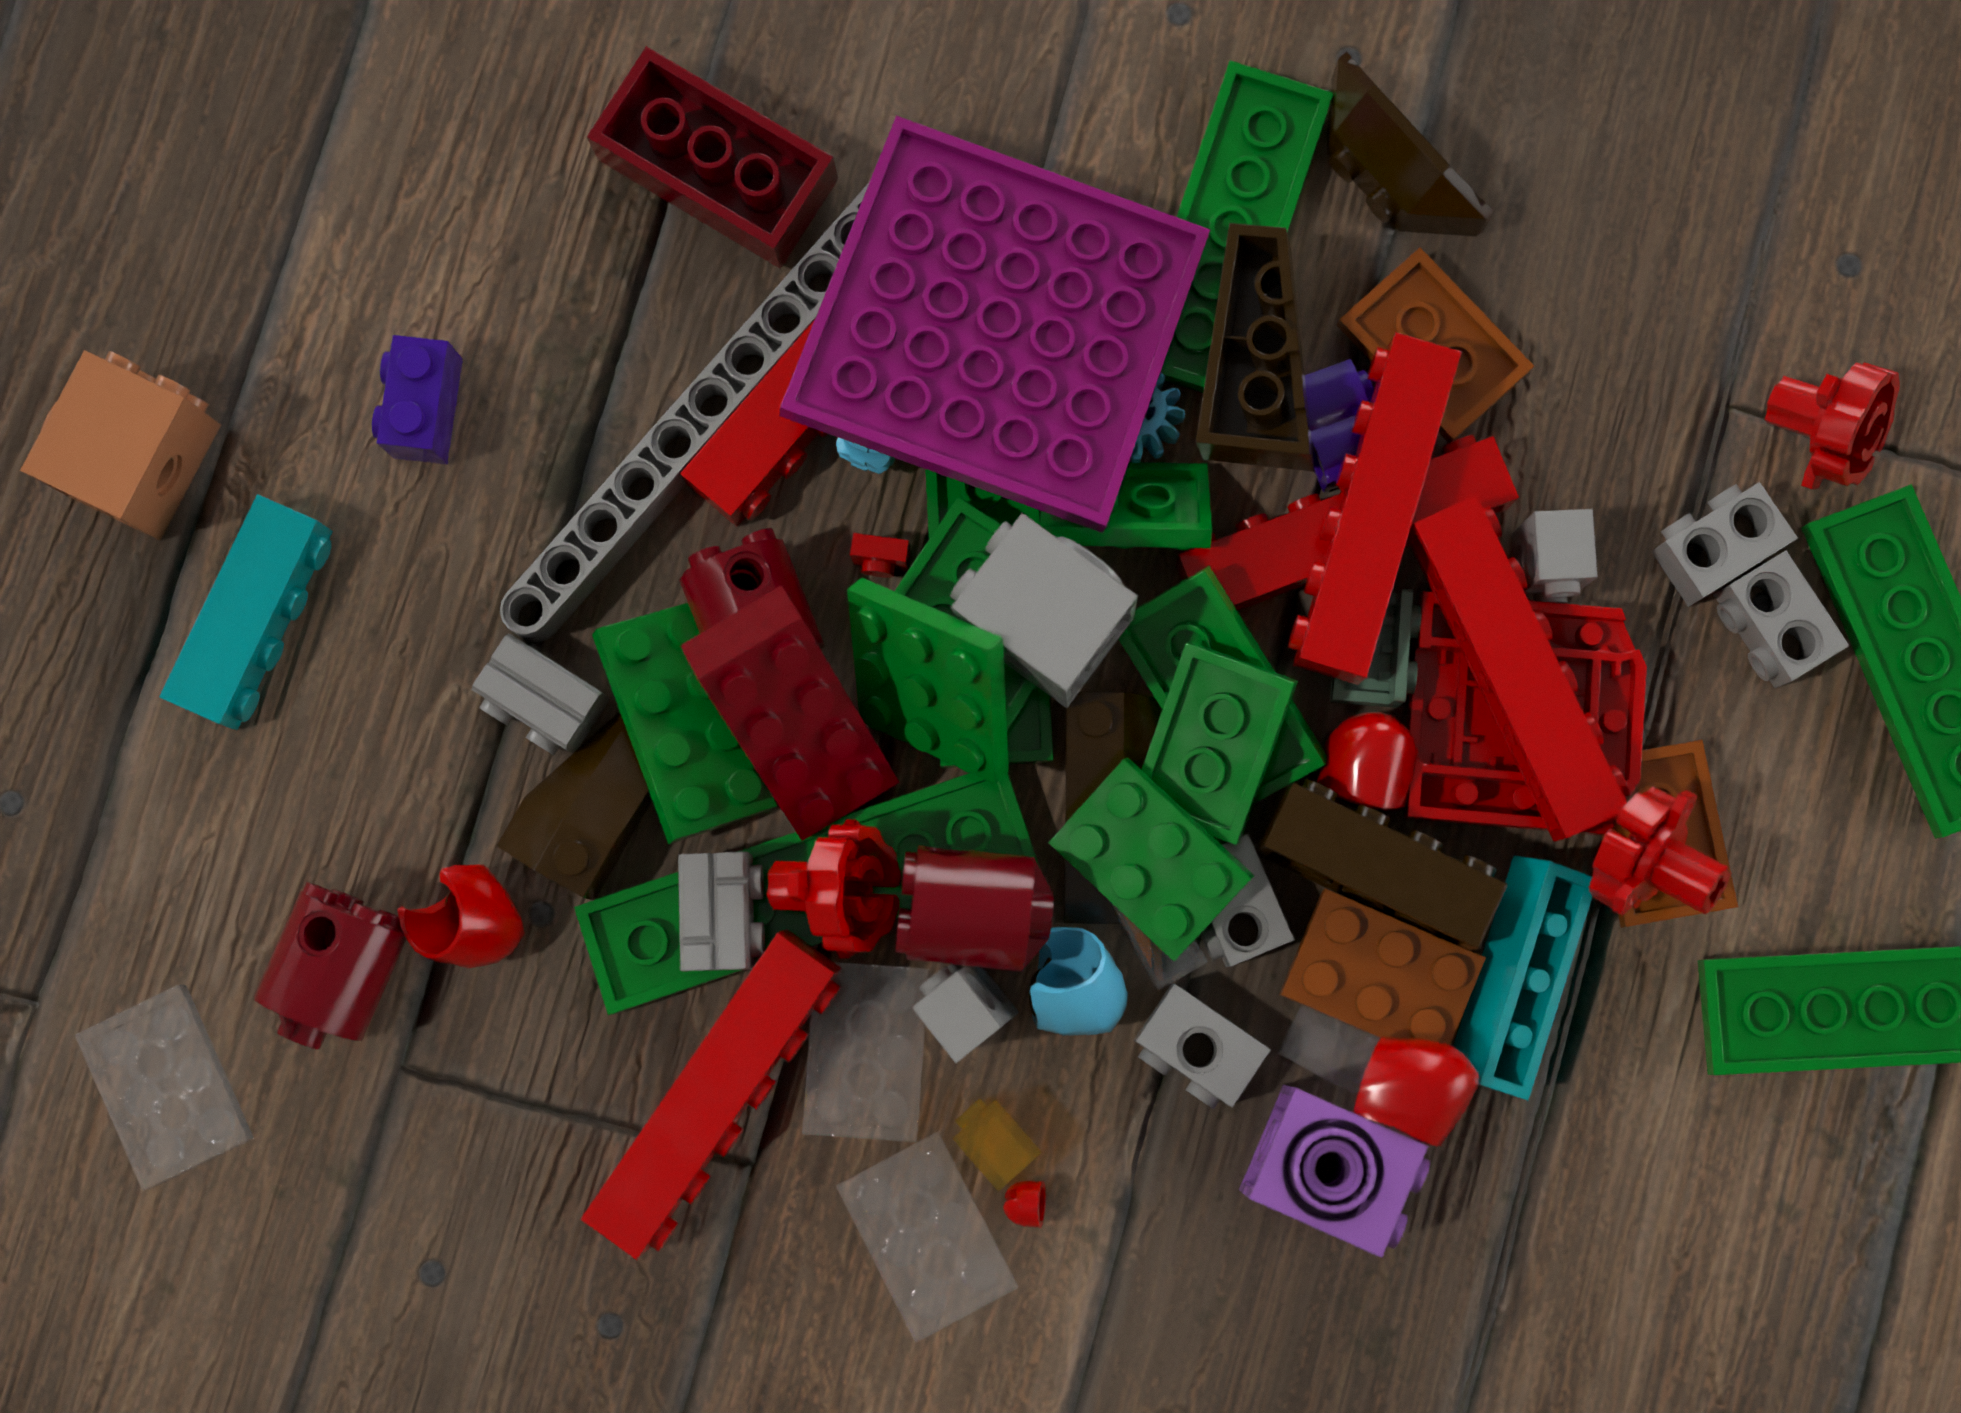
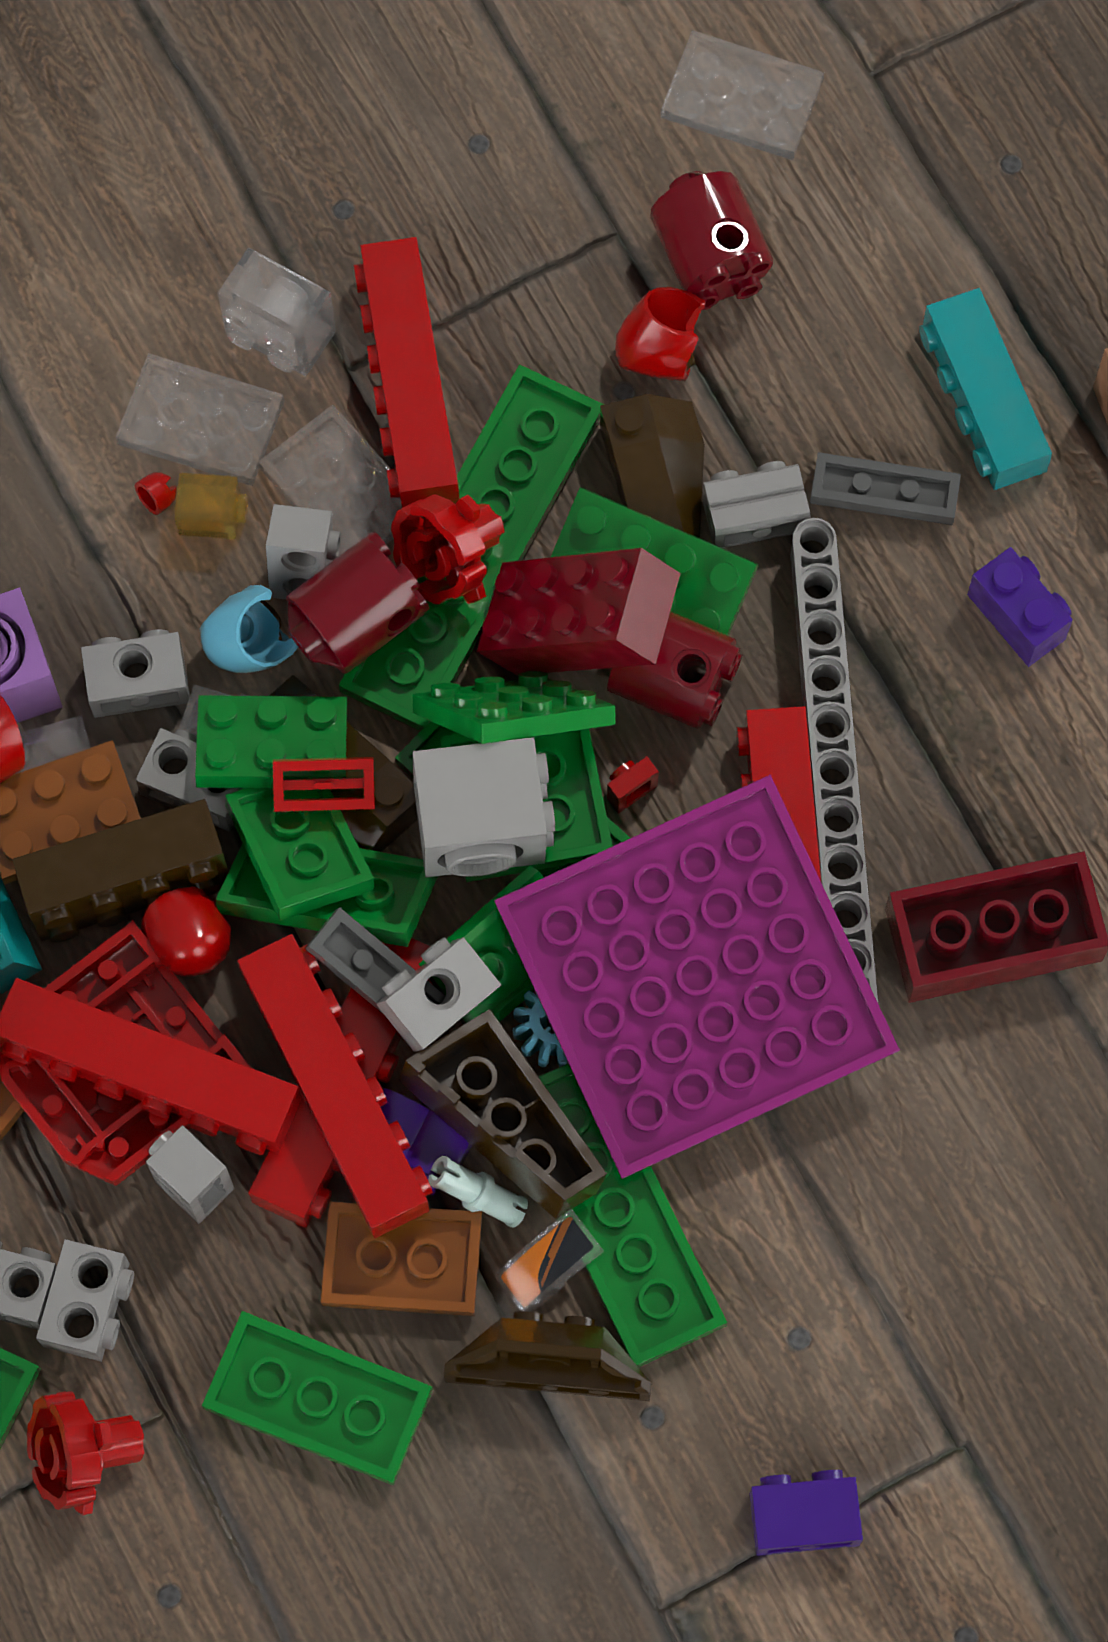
camera: 130 degrees right, 10 degrees down
light grey brick [678,852,765,971] -> none
sand green bracket [1330,588,1421,708] -> none
none -> green plate [202,1311,433,1486]
none -> clear brick [218,247,336,377]
none -> red tile [273,757,375,812]
none -> dark grey plate [304,908,445,1014]
none -> light grey brick [376,937,501,1051]
none -> light aqua pin [428,1156,528,1228]
none -> slope [494,1209,604,1312]
none -> dark grey plate [810,452,961,525]

